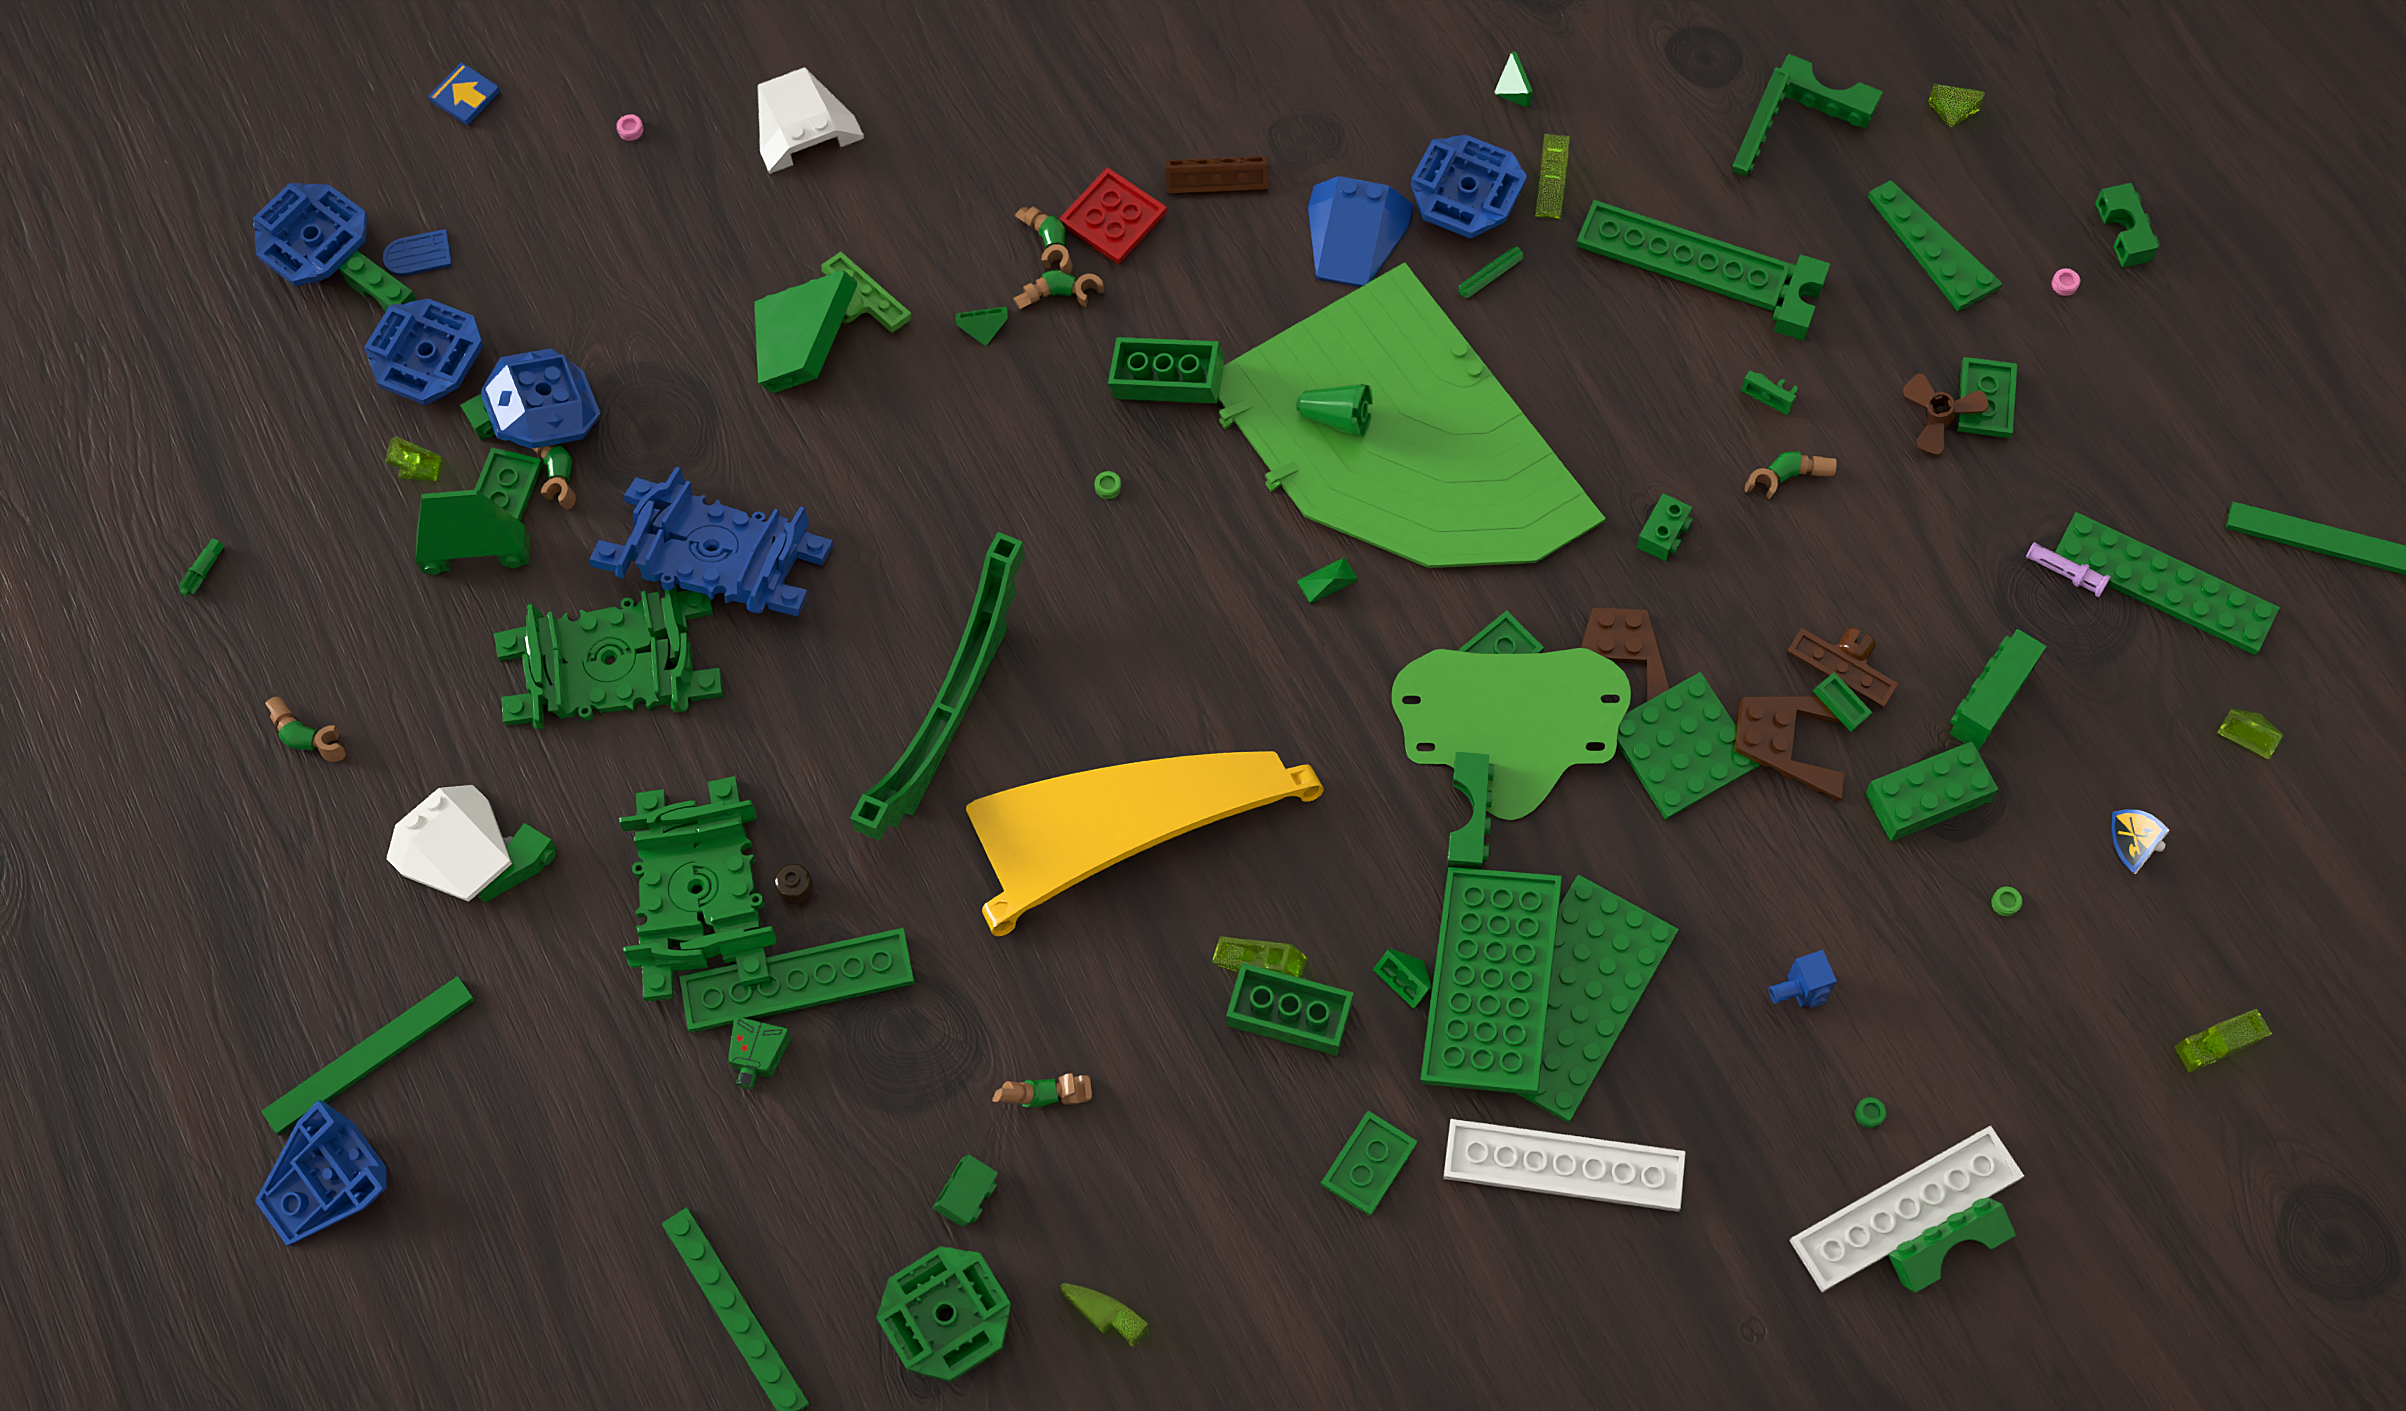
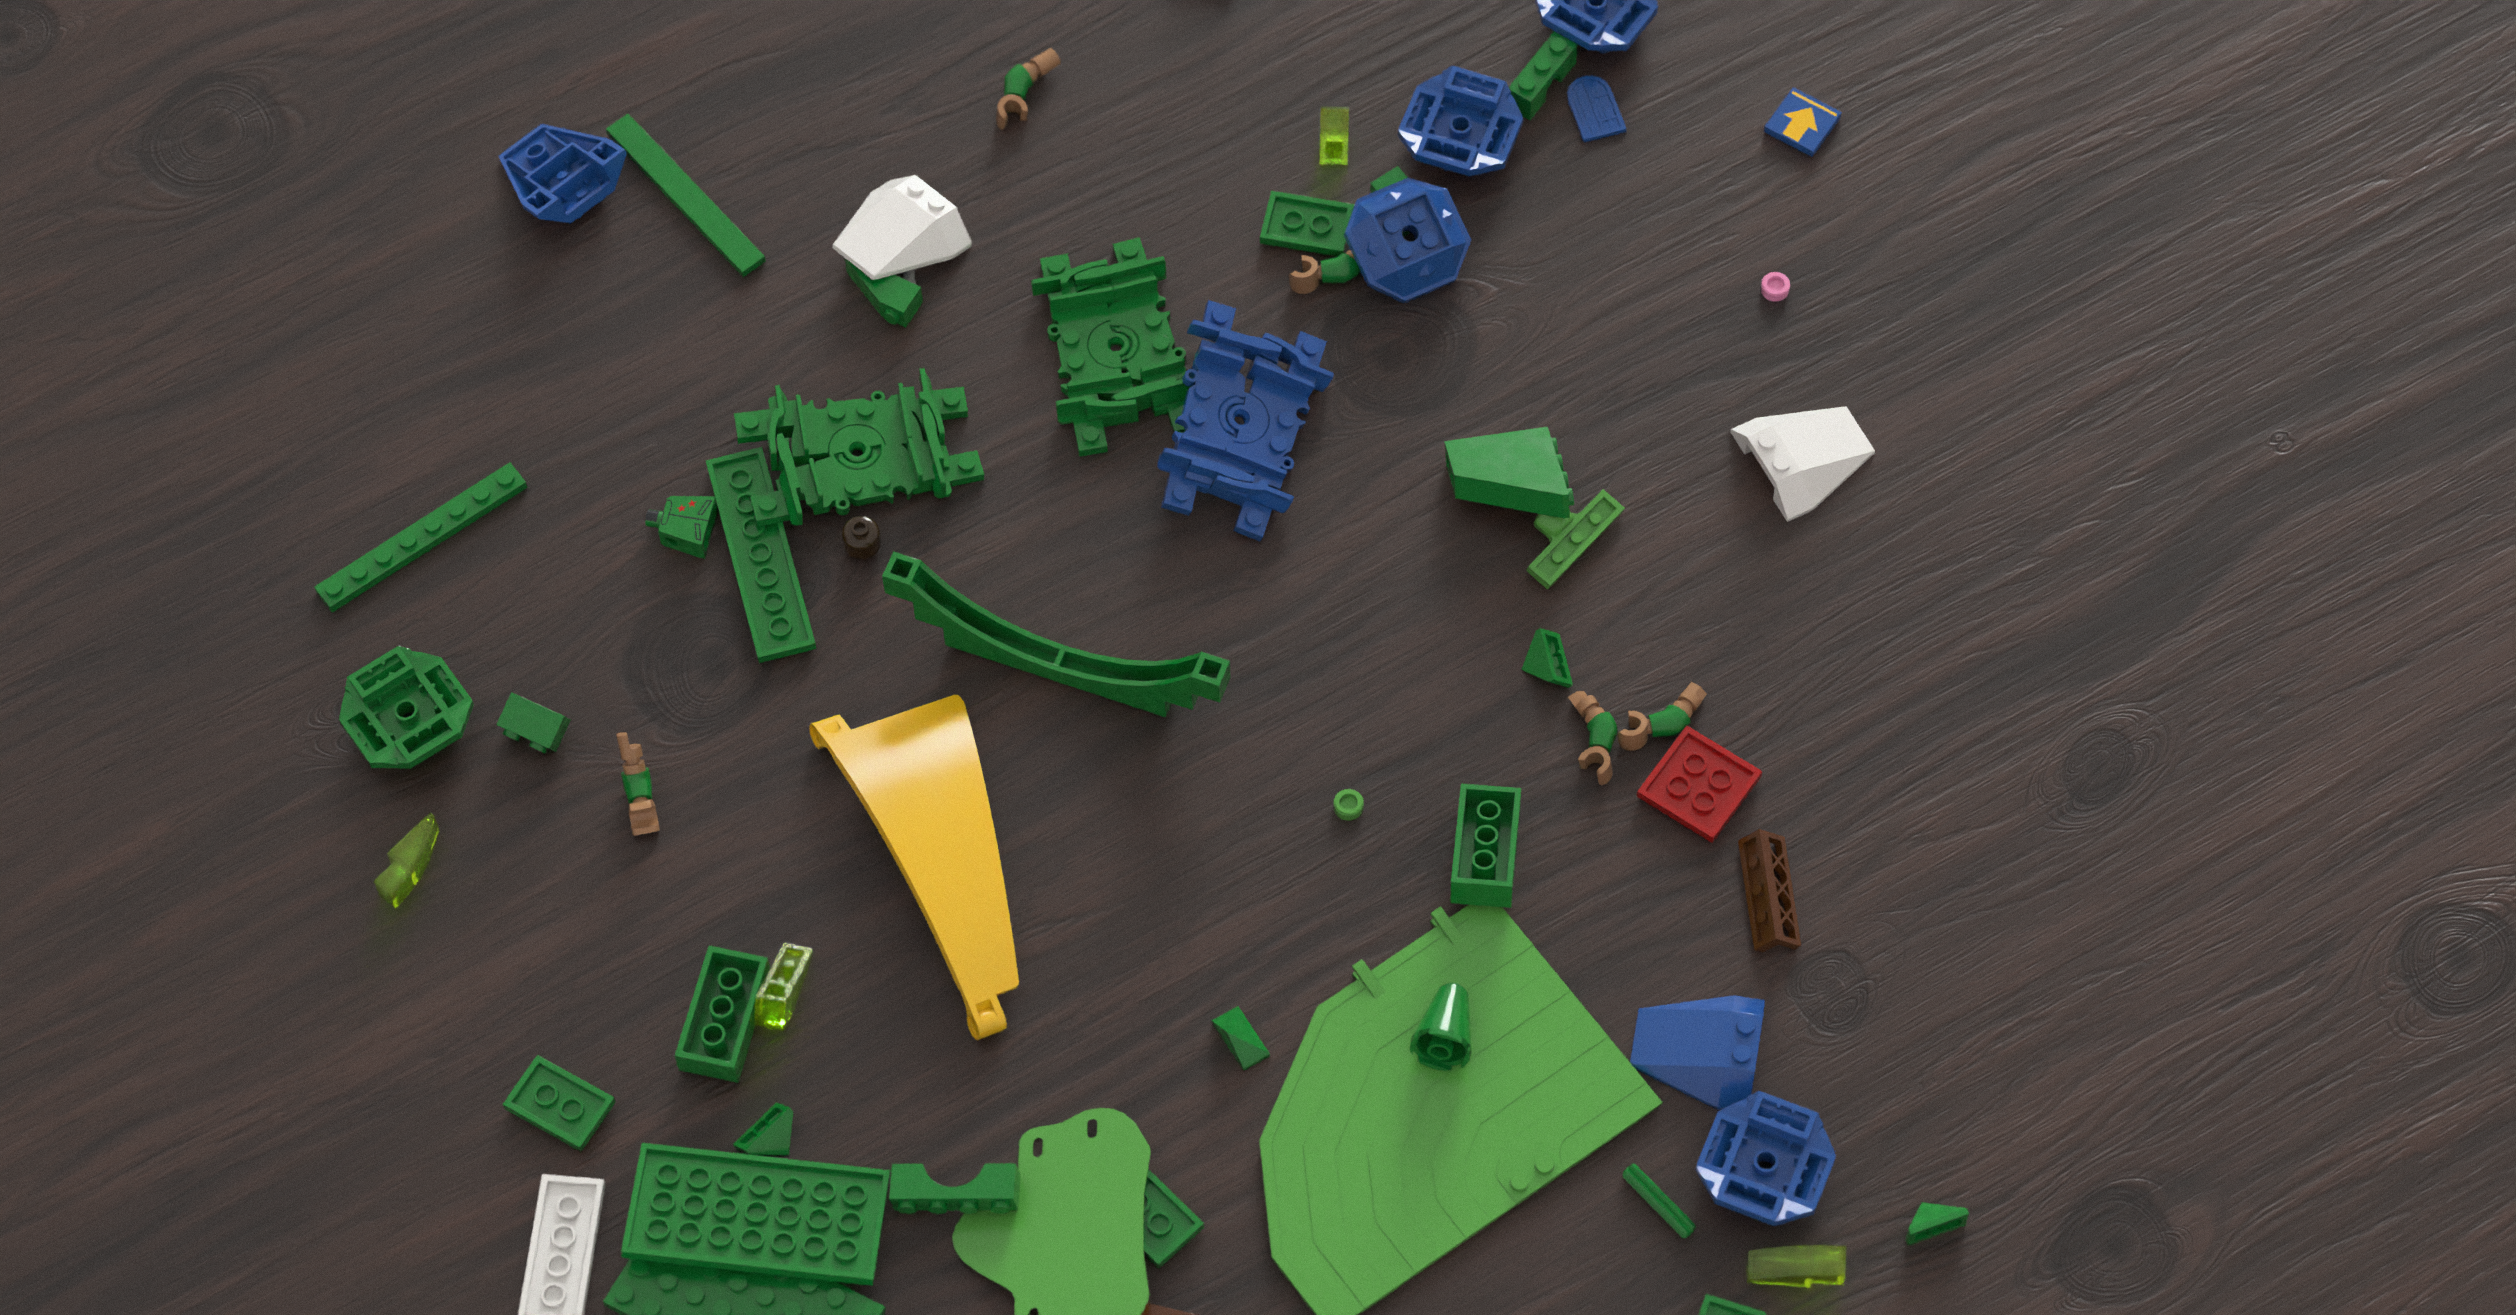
camera: 85 degrees right, 5 degrees down
green wedge [416,490,530,575] -> none

